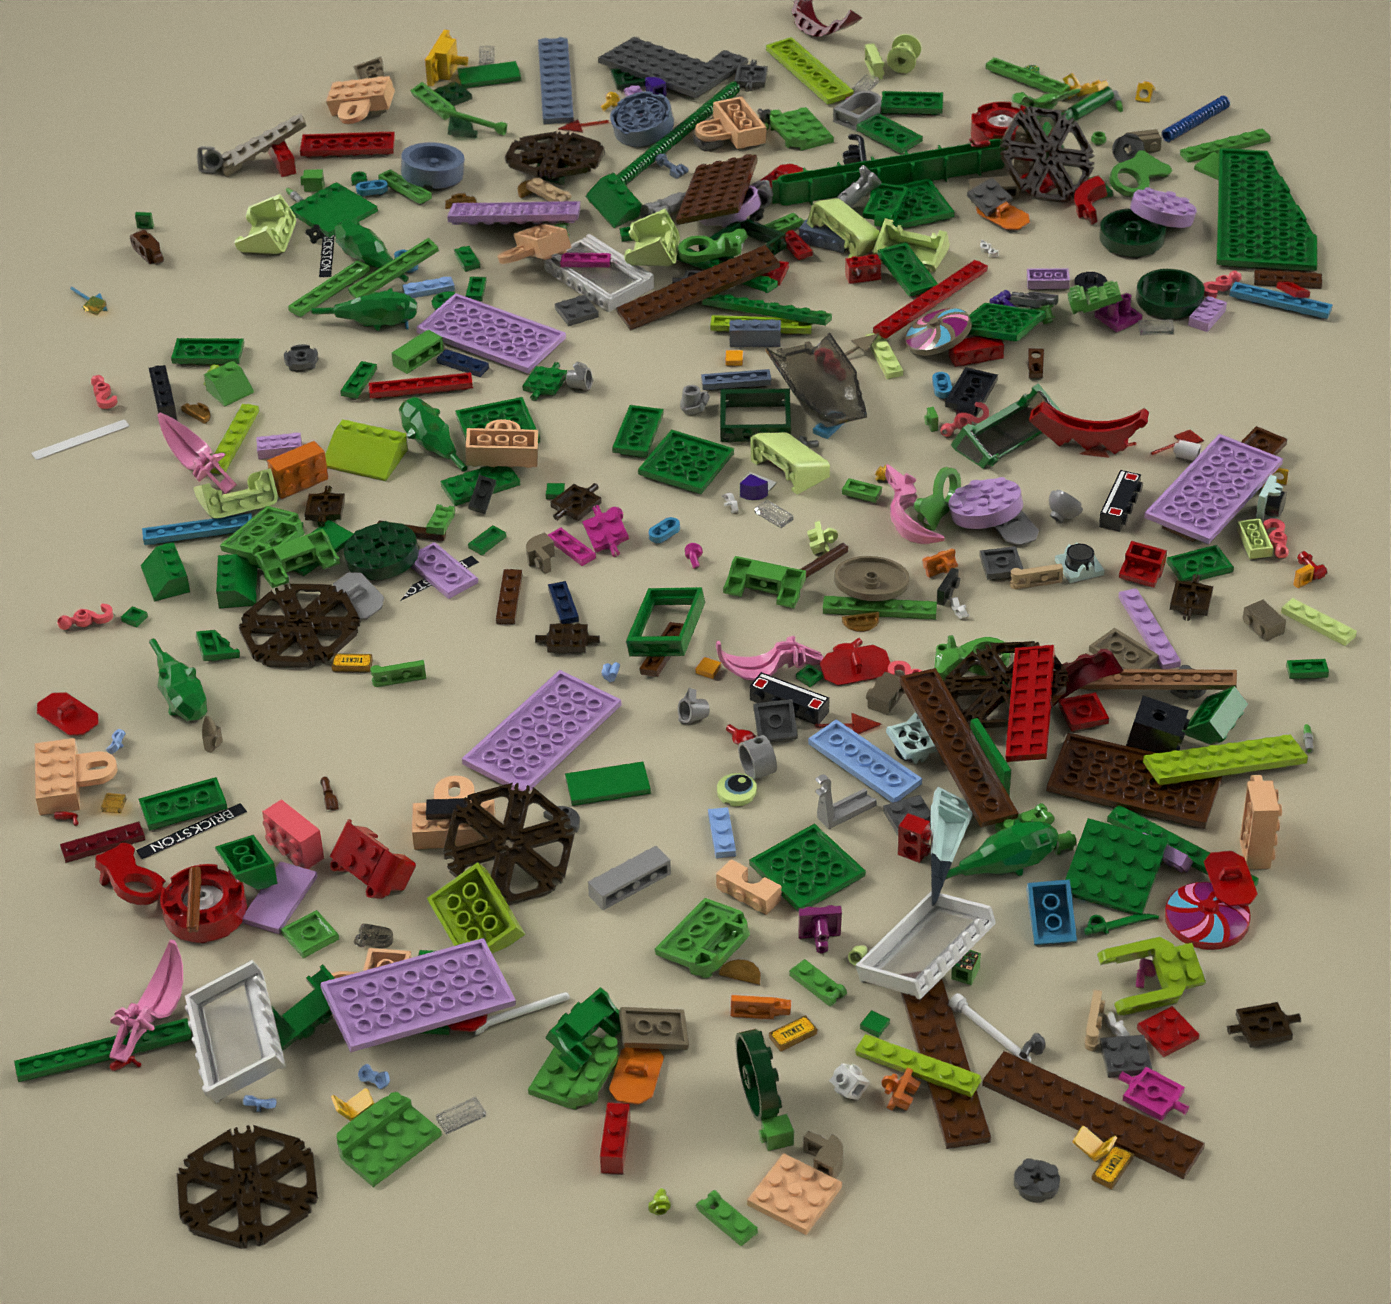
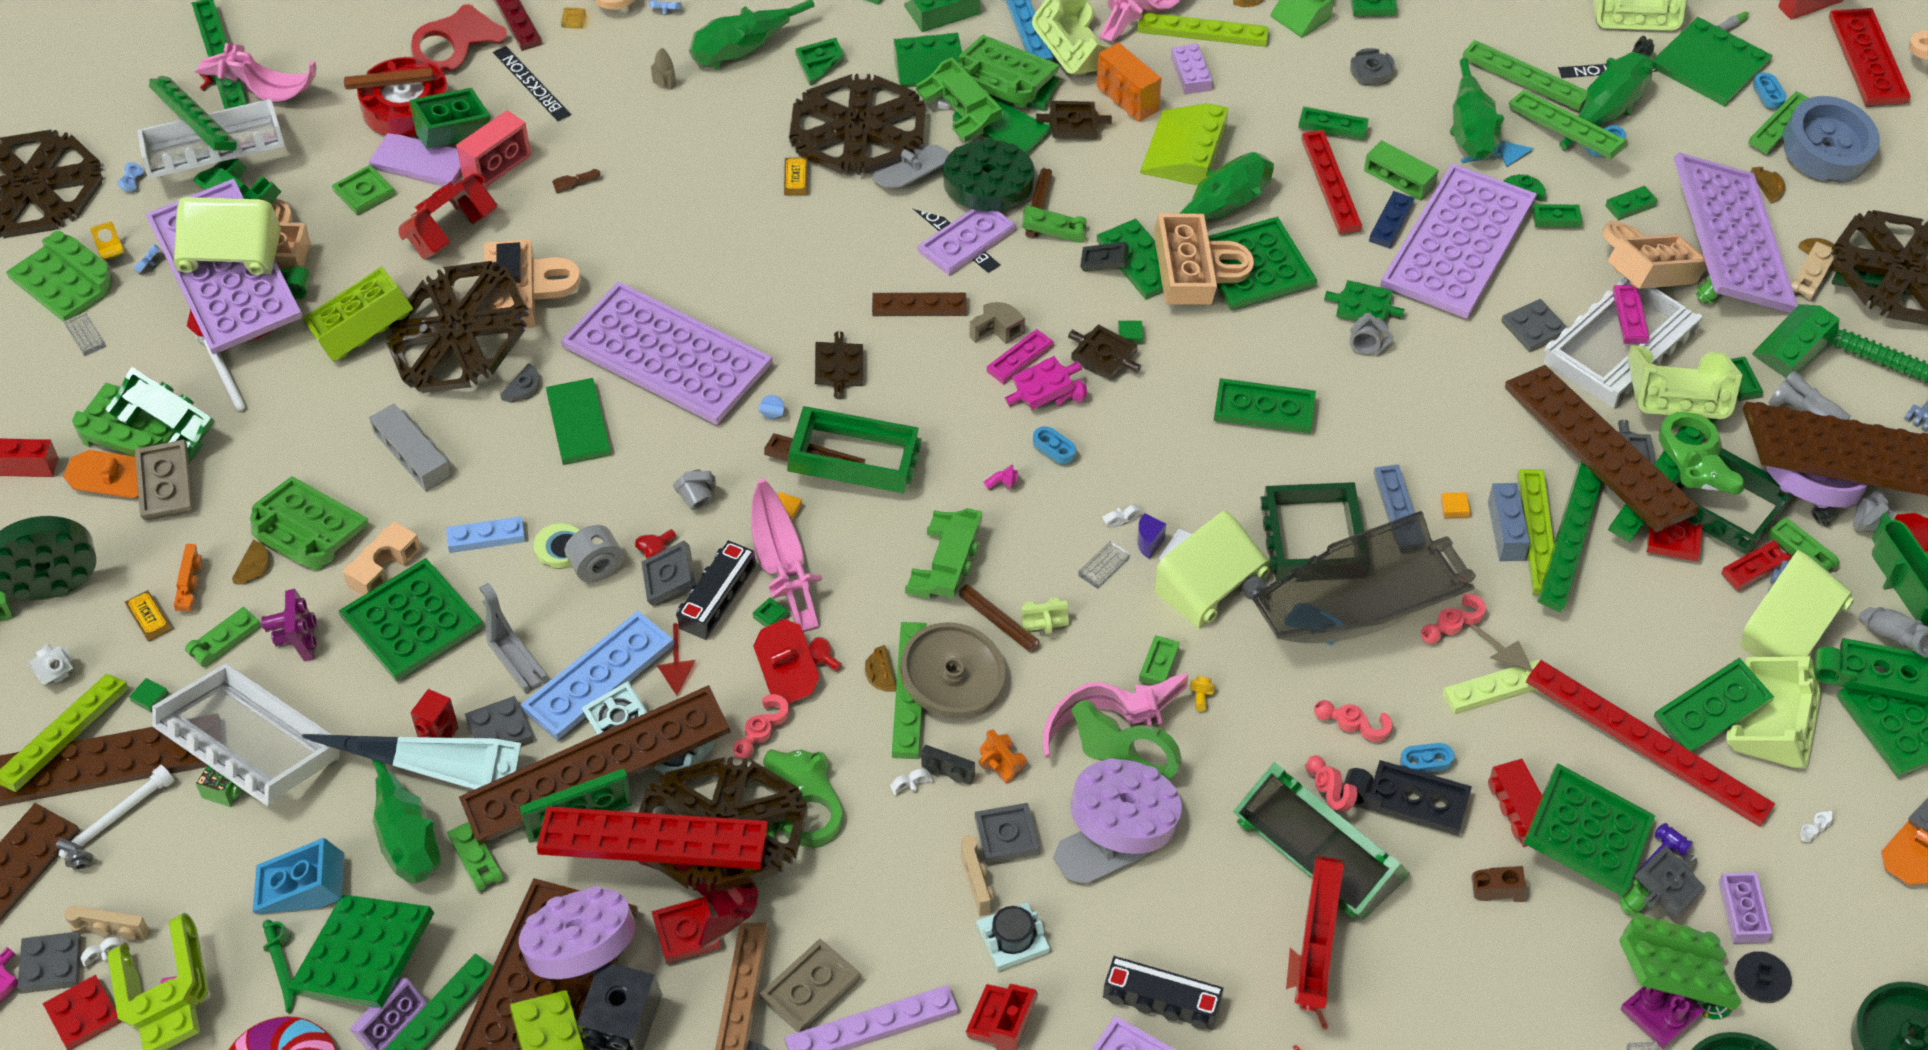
camera: 85 degrees right, 10 degrees up
green plate [139,777,228,831] -> none
bright green brick [300,169,325,192] -> none
green tile [351,171,367,185] -> none
clear smoke plate [354,923,394,948] -> none
bright green plate [370,660,426,687] -> none
light blue plate [402,276,455,298] -> none
green tile [468,525,507,556] -> none
dark blue plate [548,581,579,624] -> none
green plate [638,429,734,494] -> none
light grey piece [680,385,710,415] -> none
red brick [845,254,881,284] -> none
yellowish green hose [848,945,868,965] -> none
dark tan brick [866,672,905,715] -> none
orange hips [881,1067,921,1111] -> none
dish [905,308,972,356] -> none
bright green plate [924,407,939,432] -> none
light grey piece [1049,489,1083,523] -> none
bright green brick [1054,830,1077,855] -> none
none -> green plate [149,76,237,151]
none -> yellowish green windscreen [174,197,281,275]
none -> lavender piece [519,886,636,979]
none -> coral piece [1314,700,1392,742]

